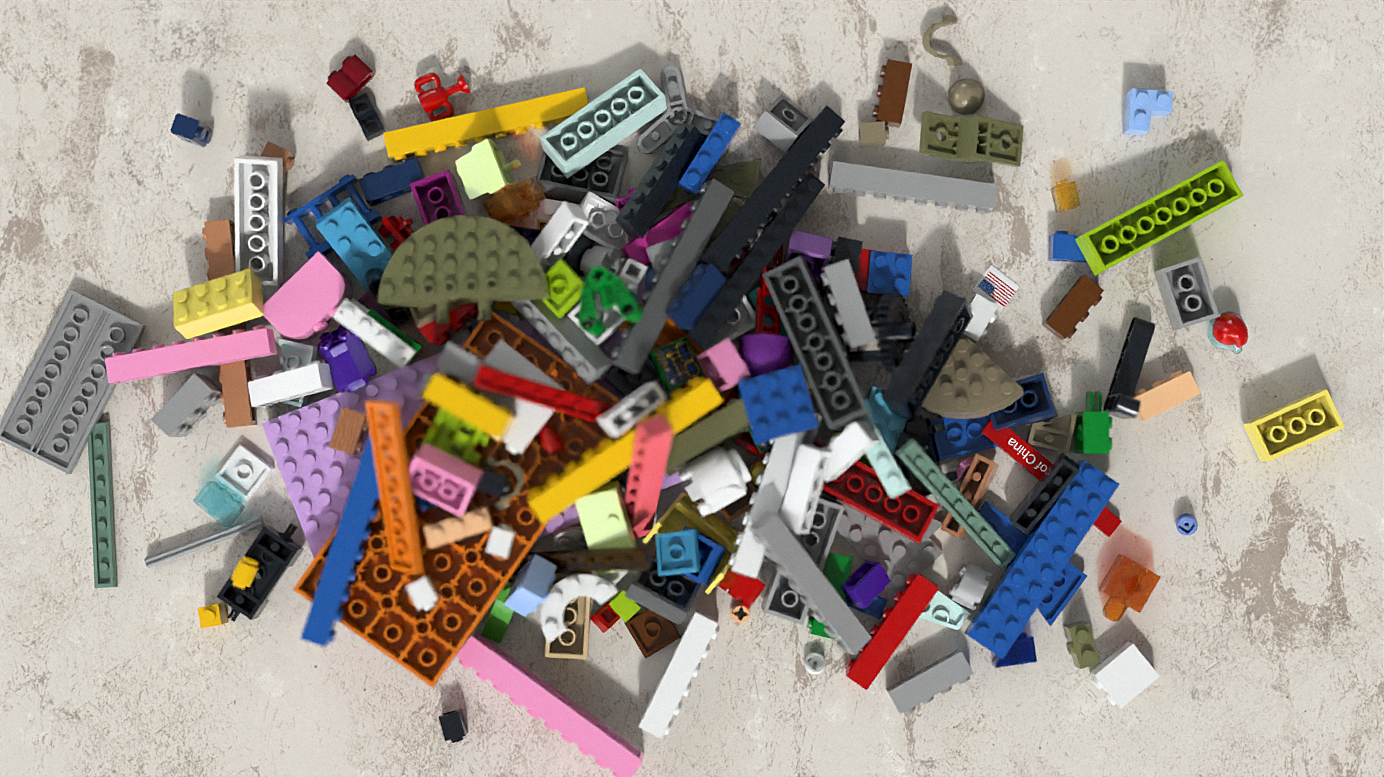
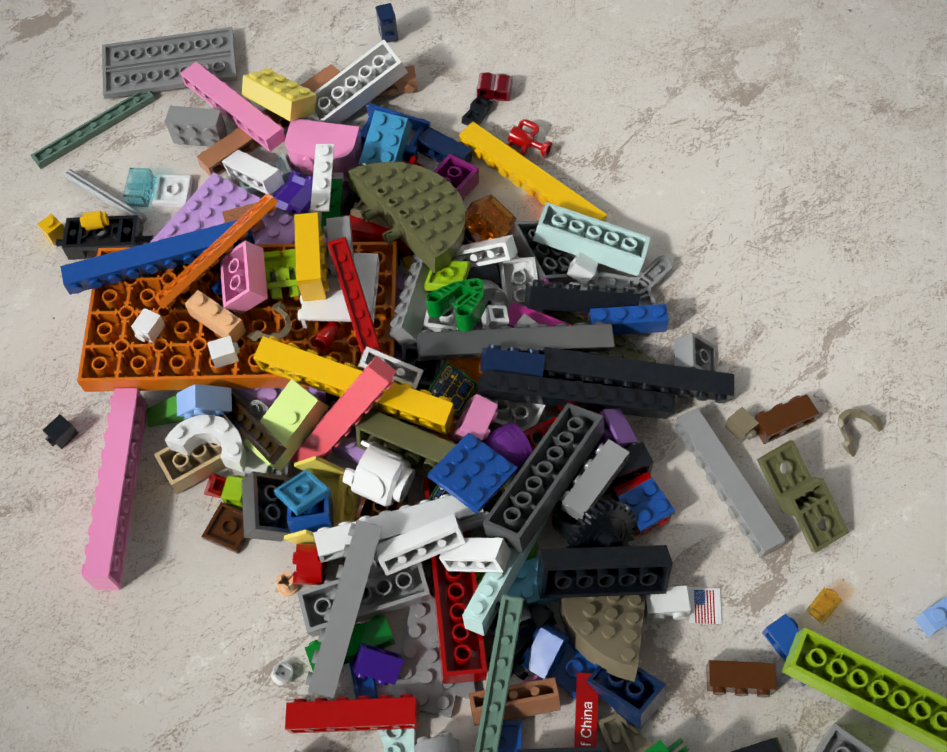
camera: 55 degrees right, 25 degrees down
yellowish green piece [455,139,521,200] -> none
black brick [476,469,511,497] -> none
white brick [639,609,720,738] -> none
dark tan helmet [948,78,985,115] -> none
none -> brick [522,625,569,679]
none -> white brick [567,252,598,285]

